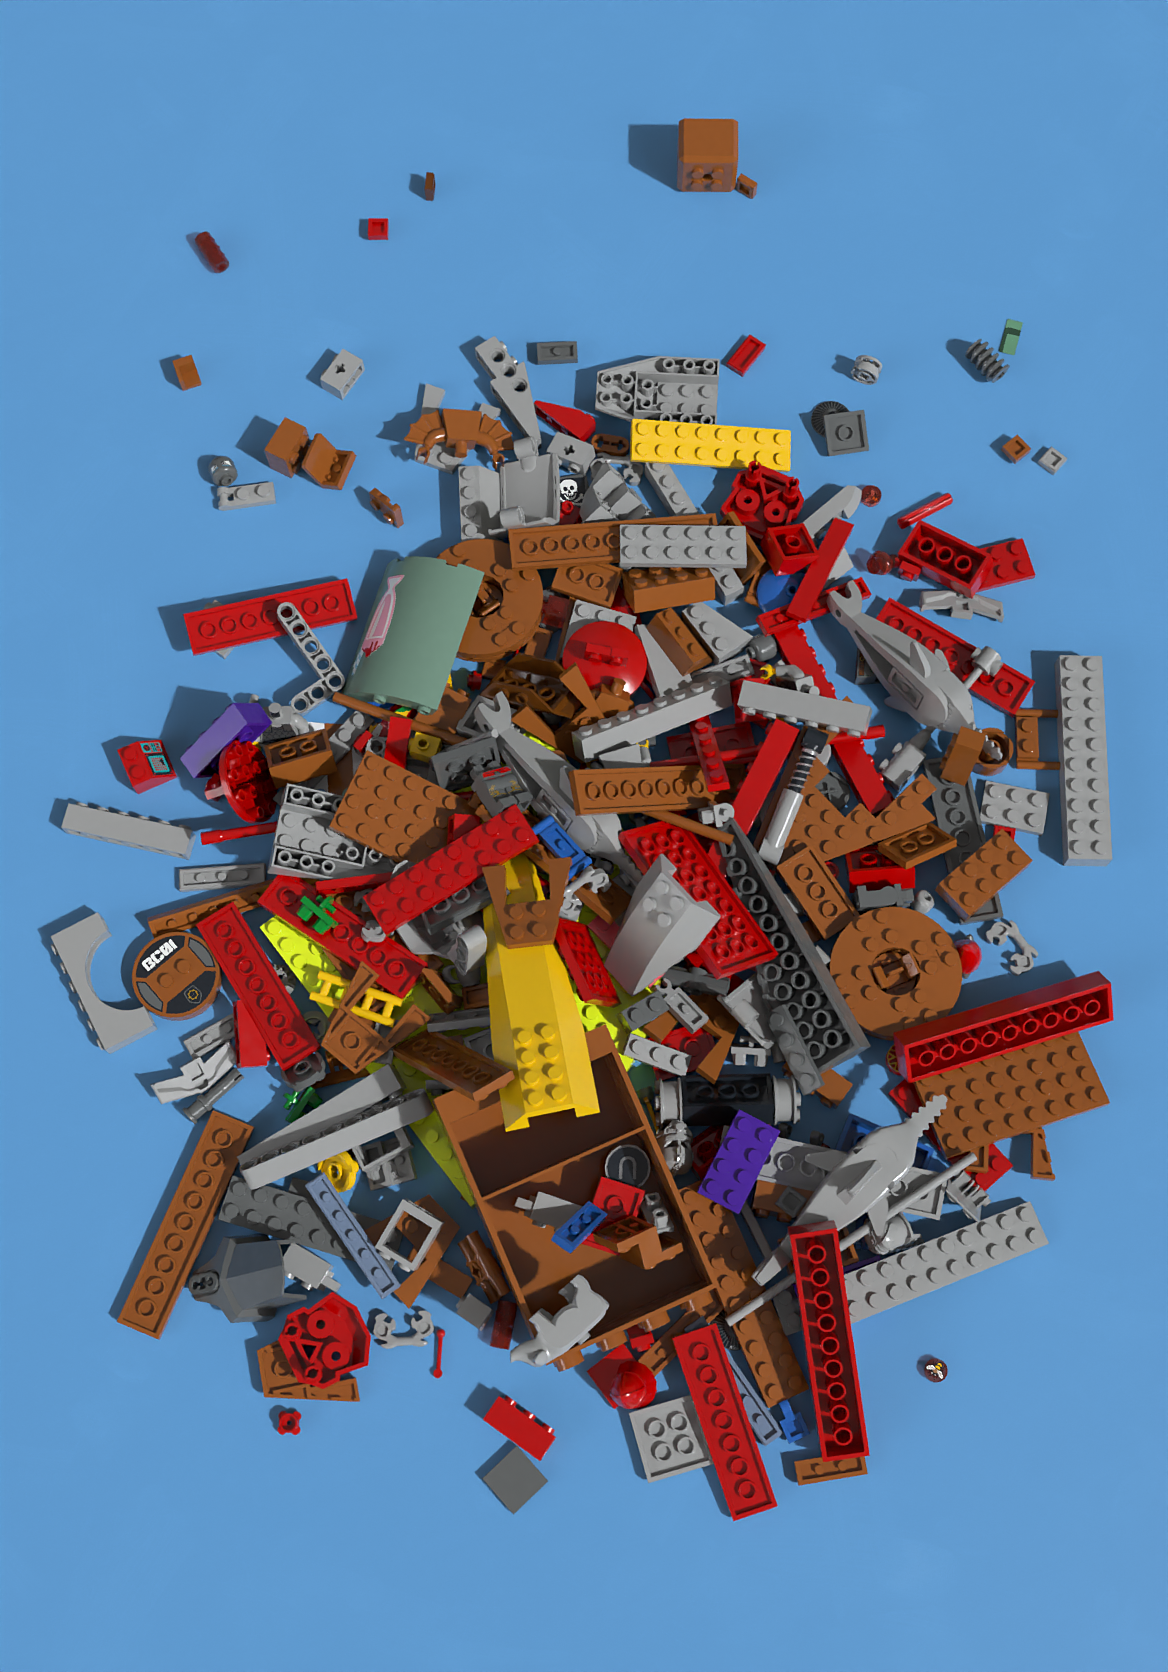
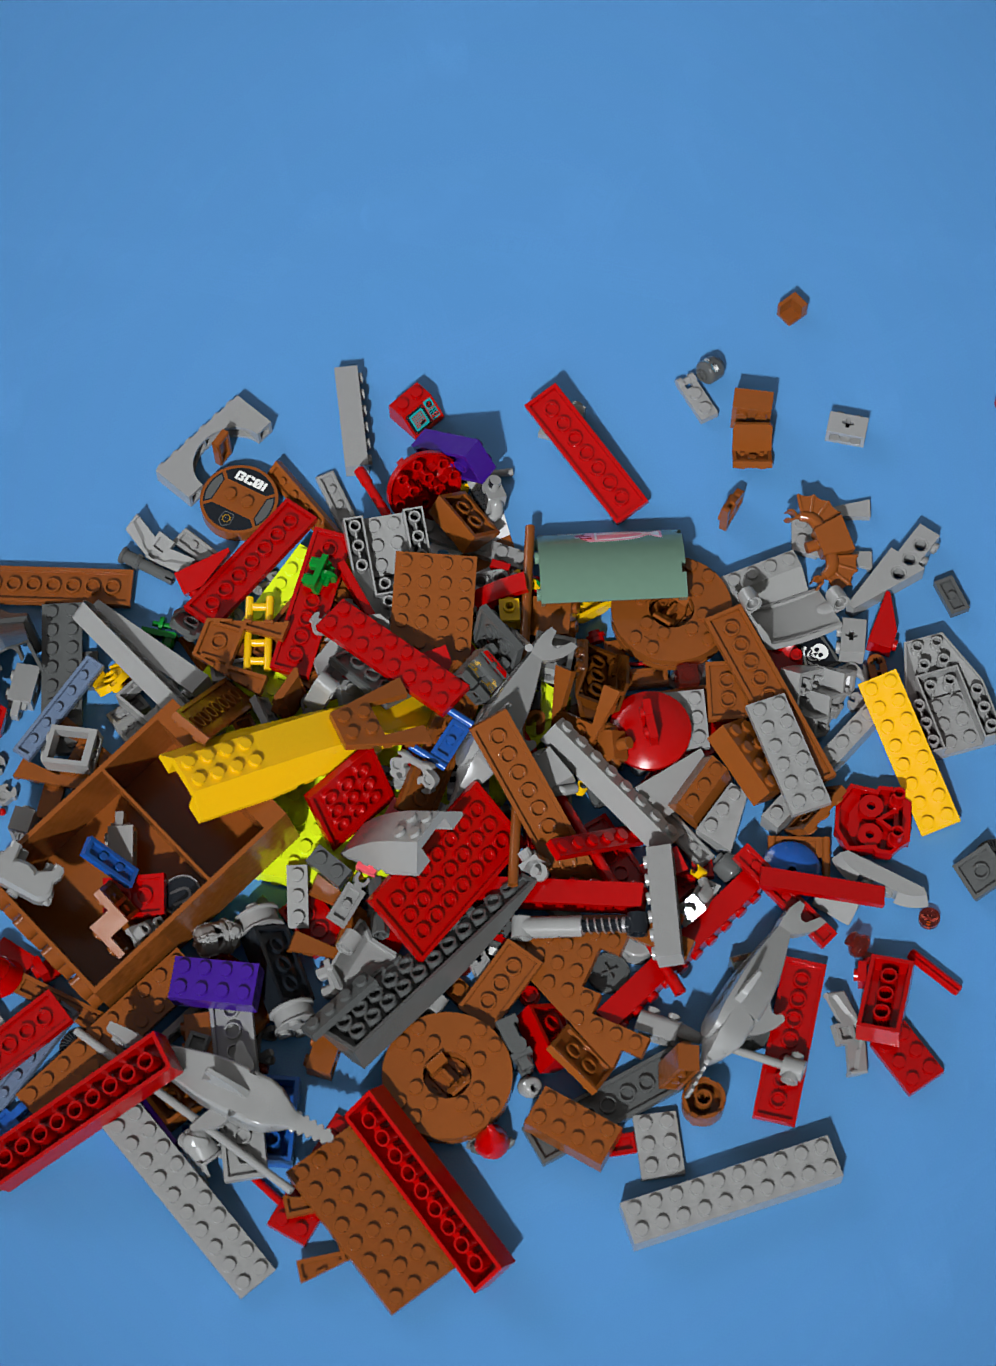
camera: 70 degrees right, 10 degrees down
clear red axle [195,231,229,273] -> none
light grey beam [277,602,345,716] -> none
red slope [760,523,820,576] -> none
tile [924,1359,948,1383] -> none
light grey hinge [945,1170,991,1223] -> none
light grey helmet [985,920,1038,976] -> none
dark orange plate [1014,709,1060,770] -> none
none -> dark orange tile [212,429,232,466]

